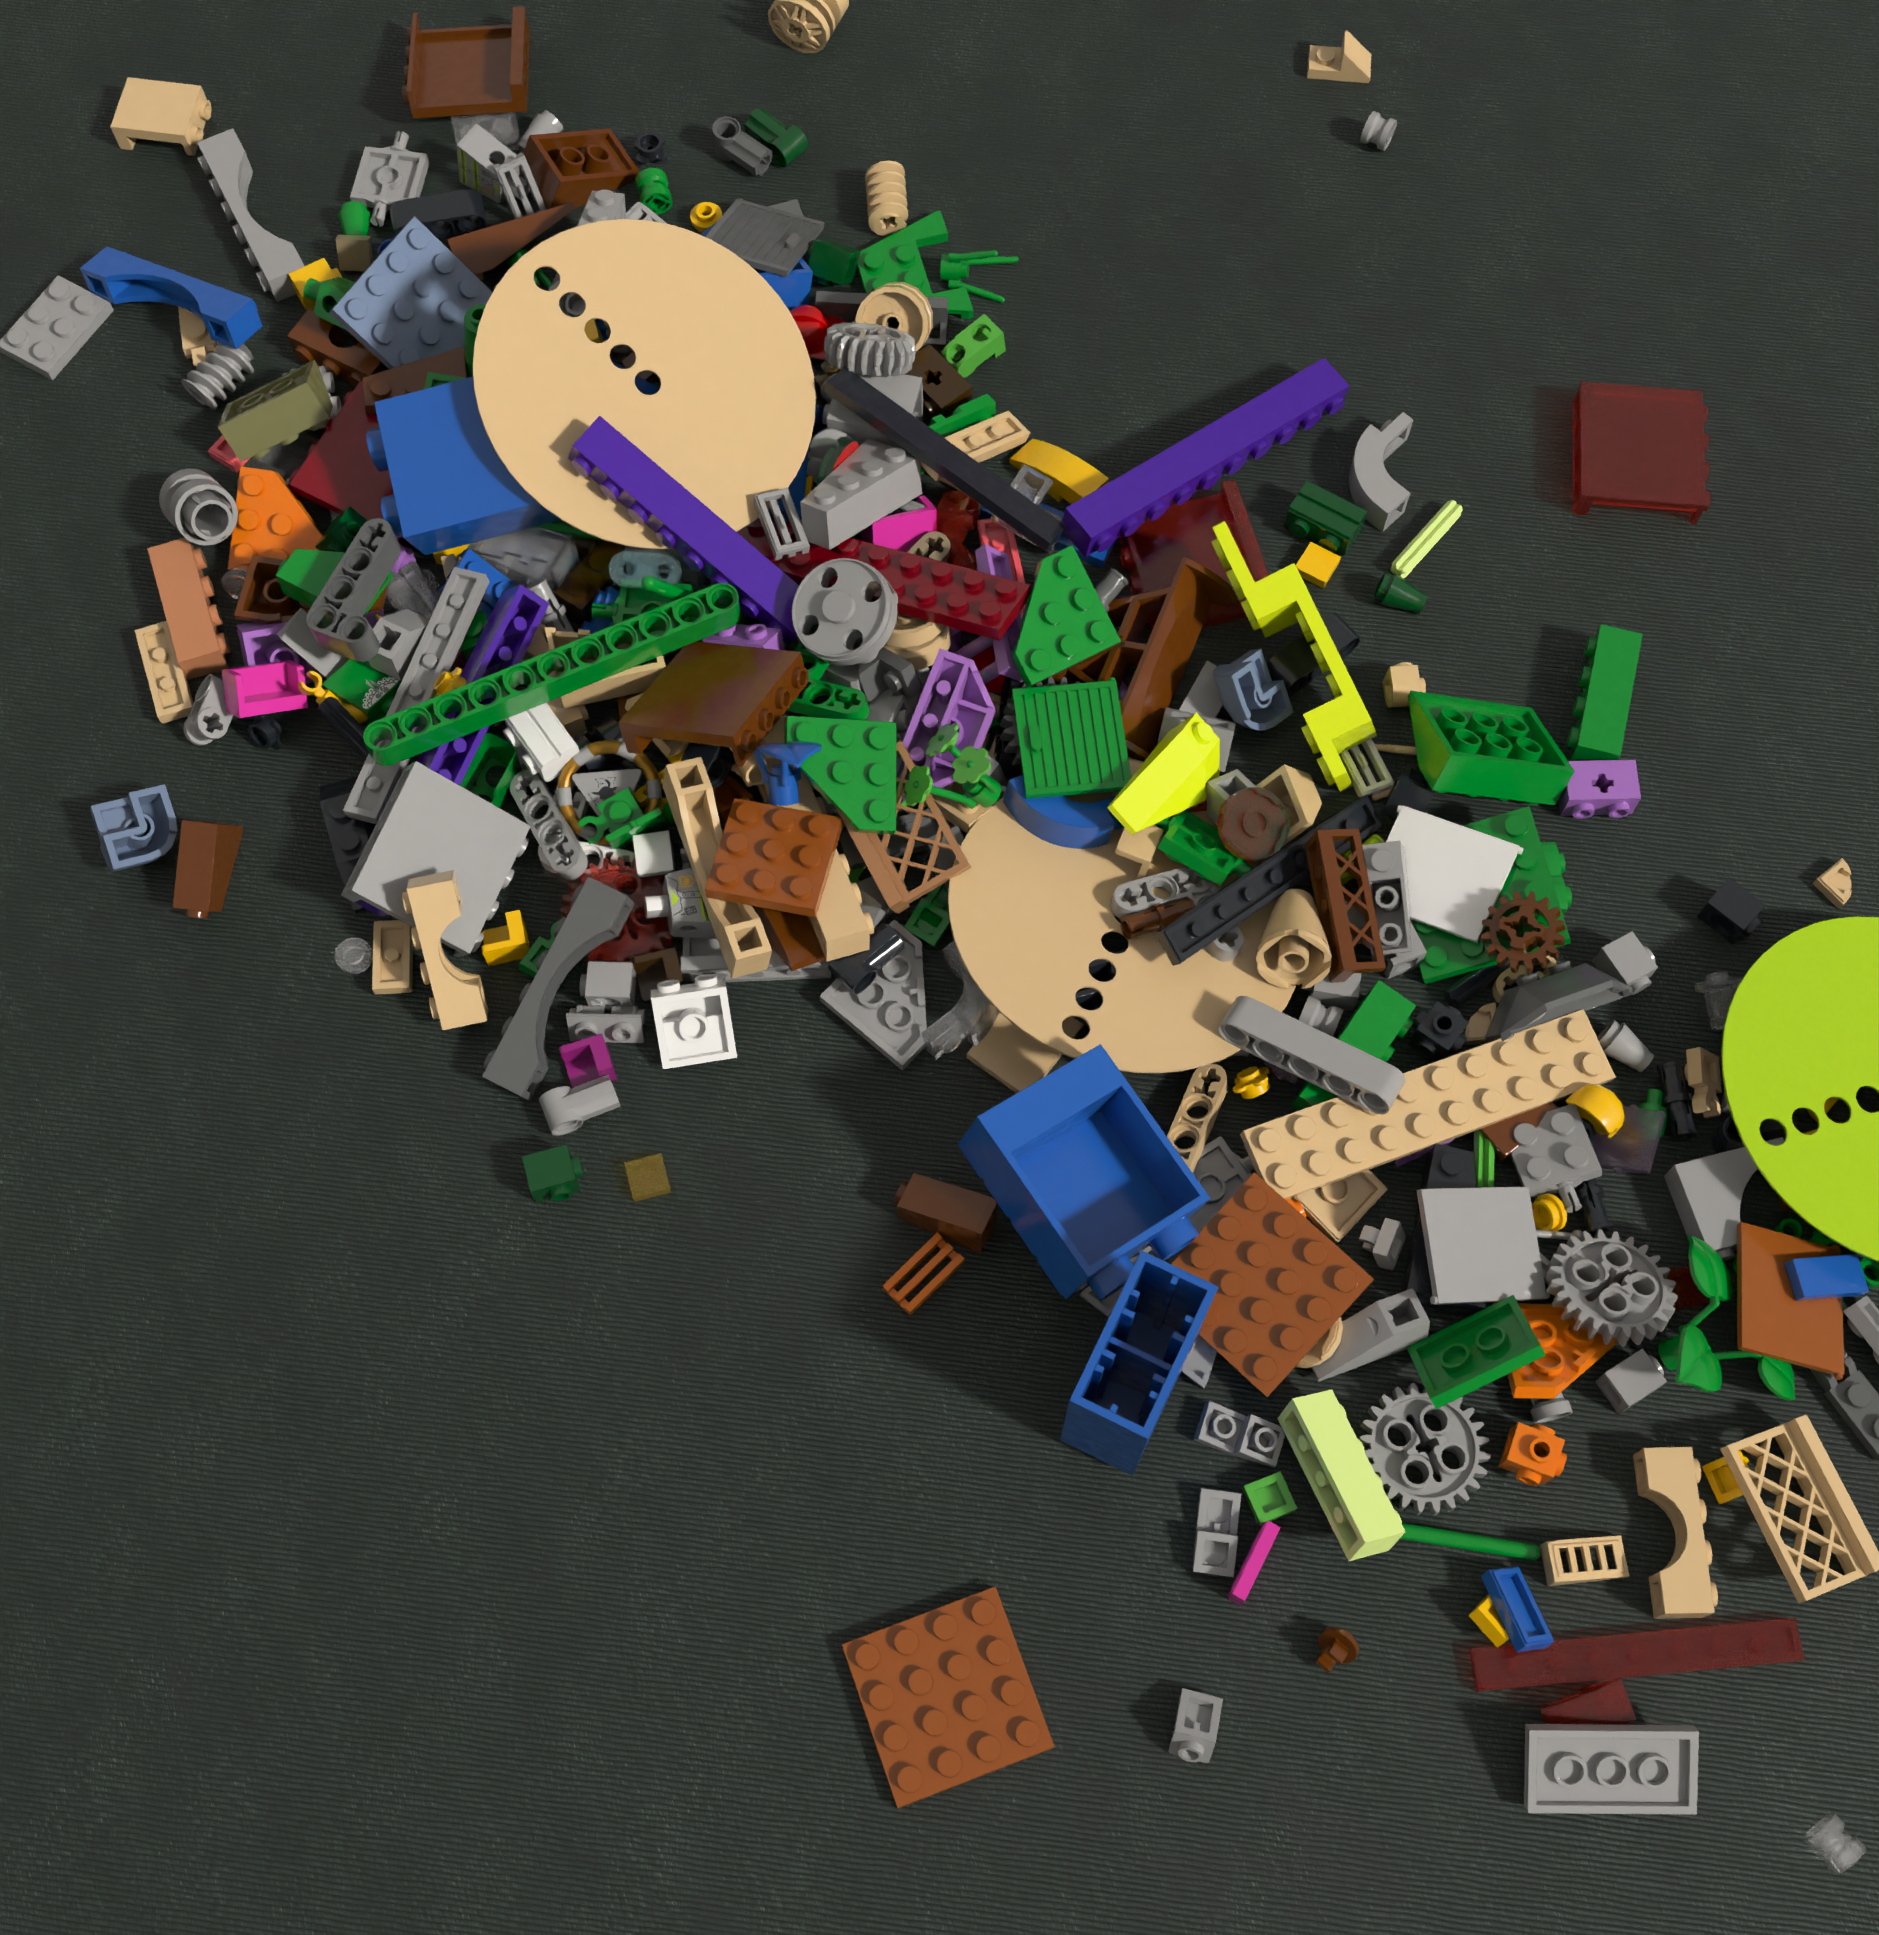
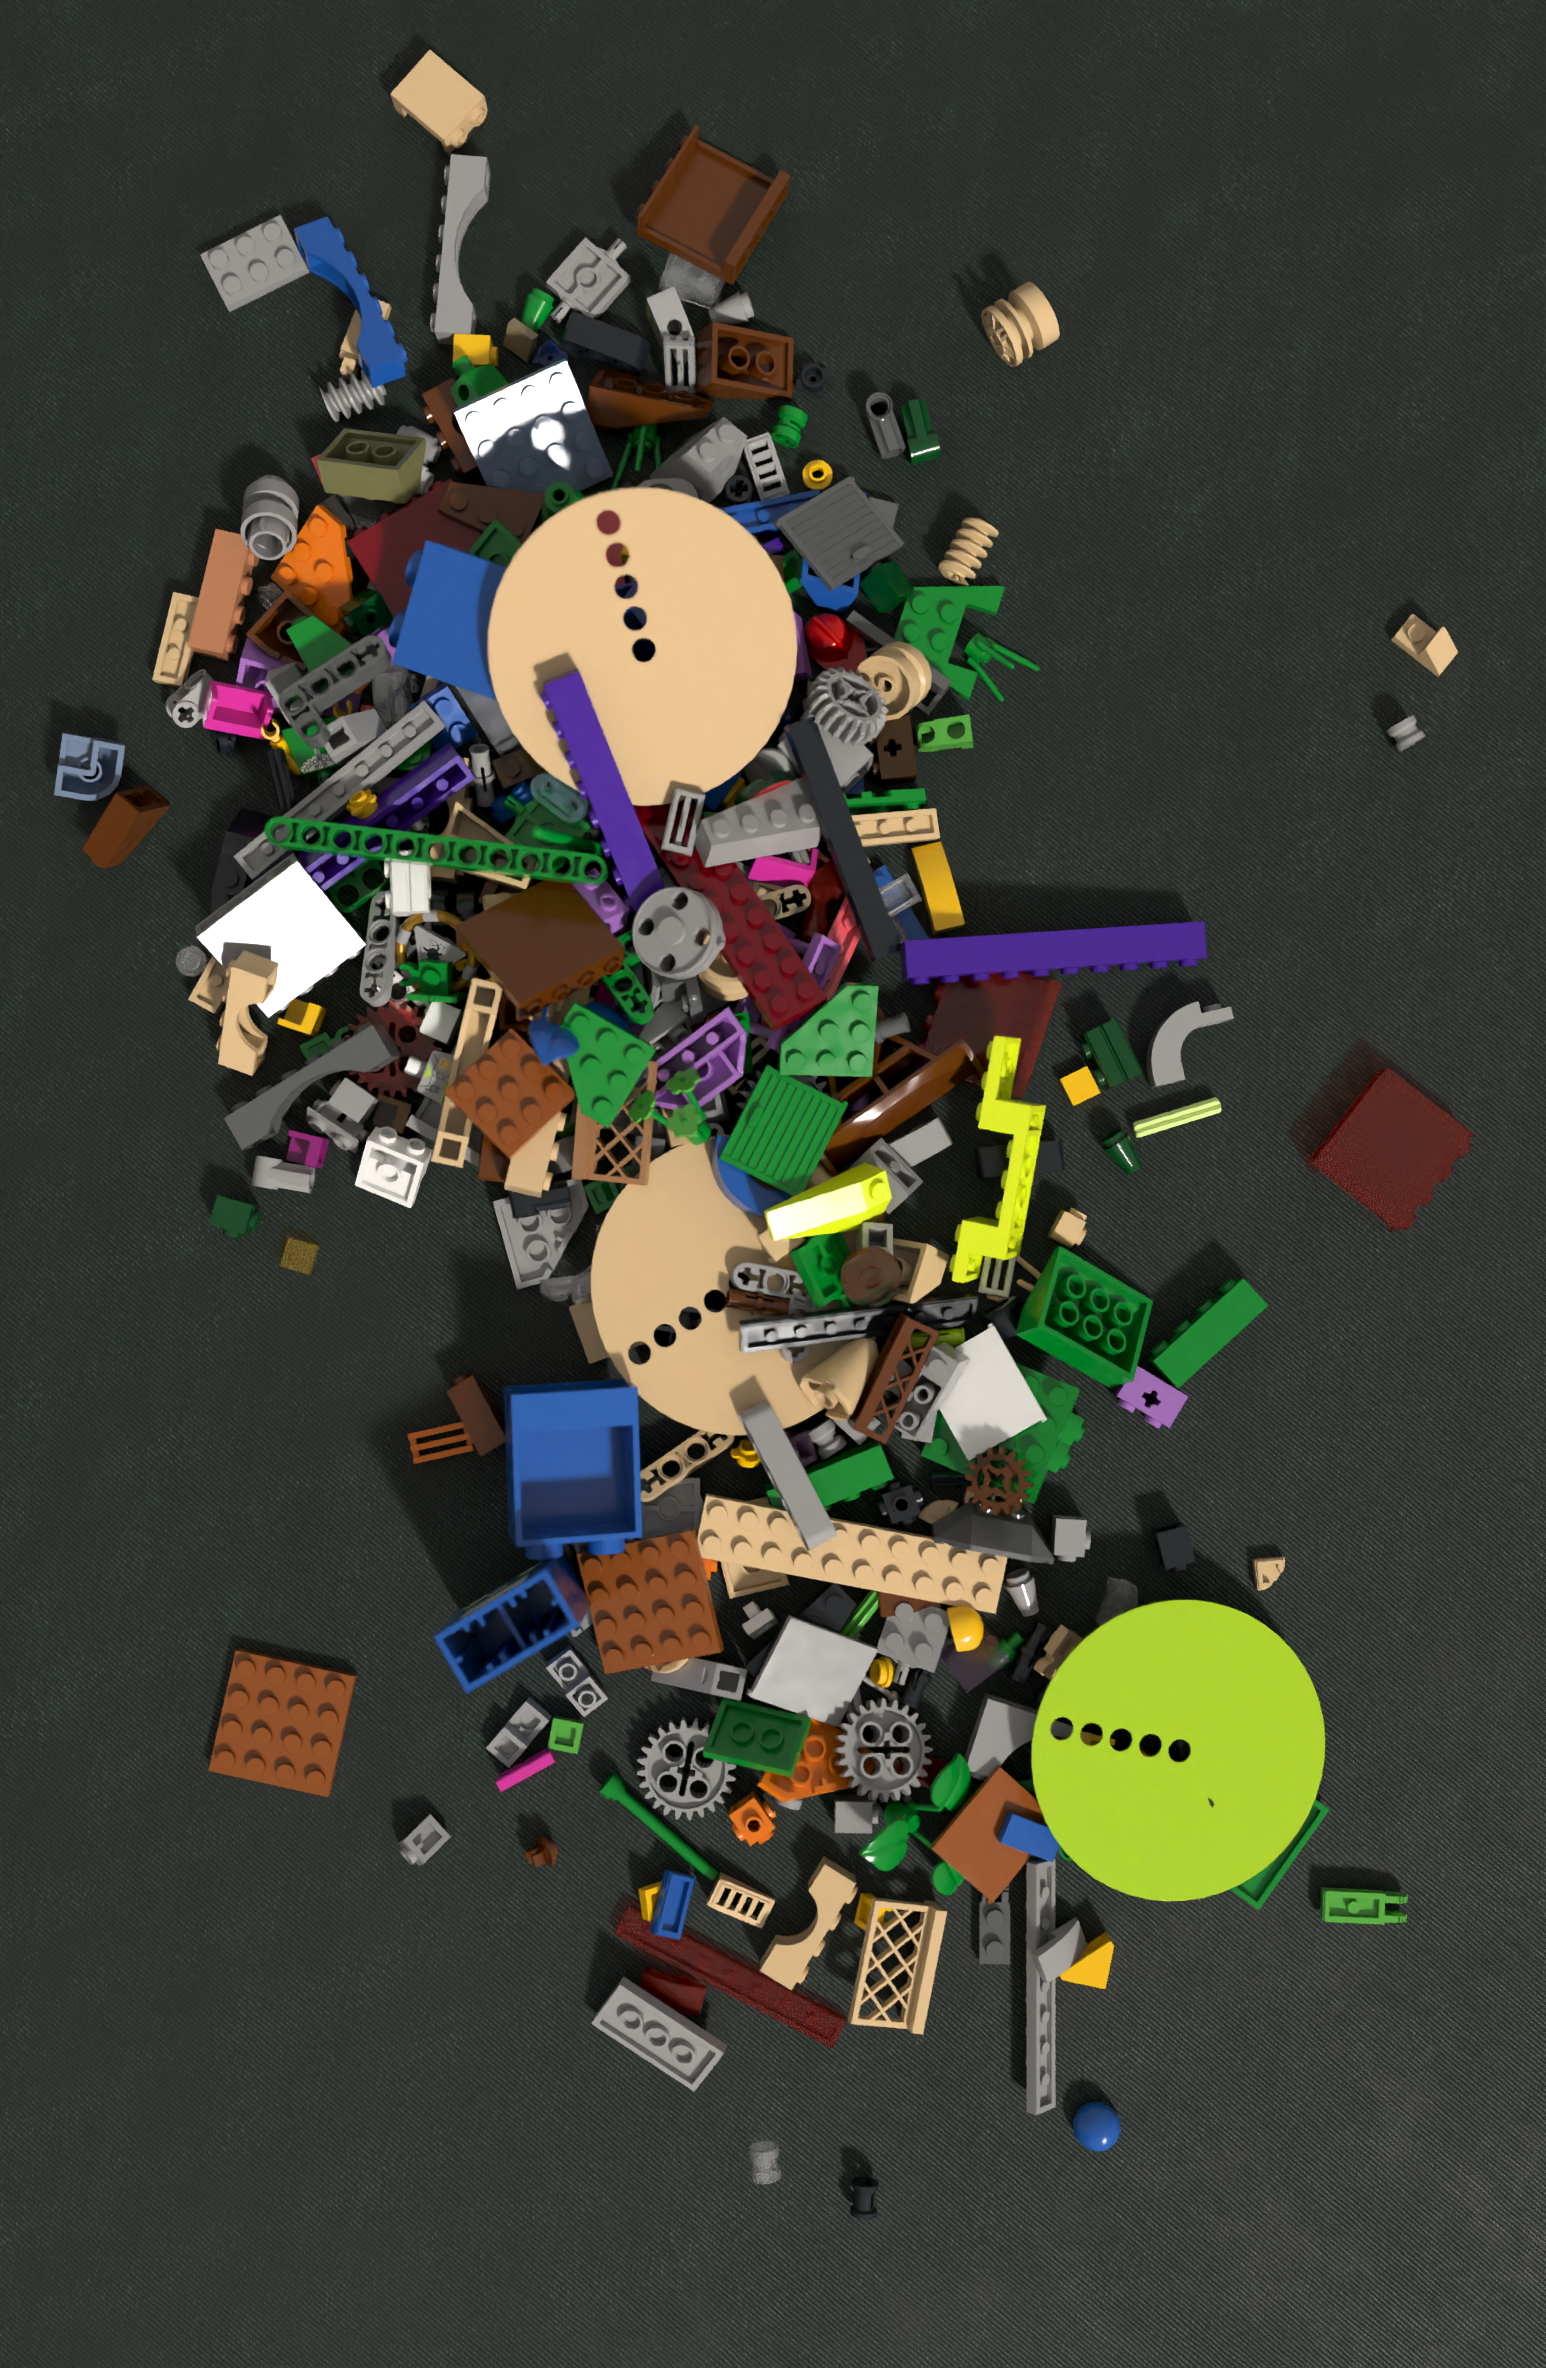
camera: 30 degrees right, 20 degrees up
sand blue brick [1213,649,1294,731] -> none
yellowish green brick [1277,1389,1406,1561] -> none

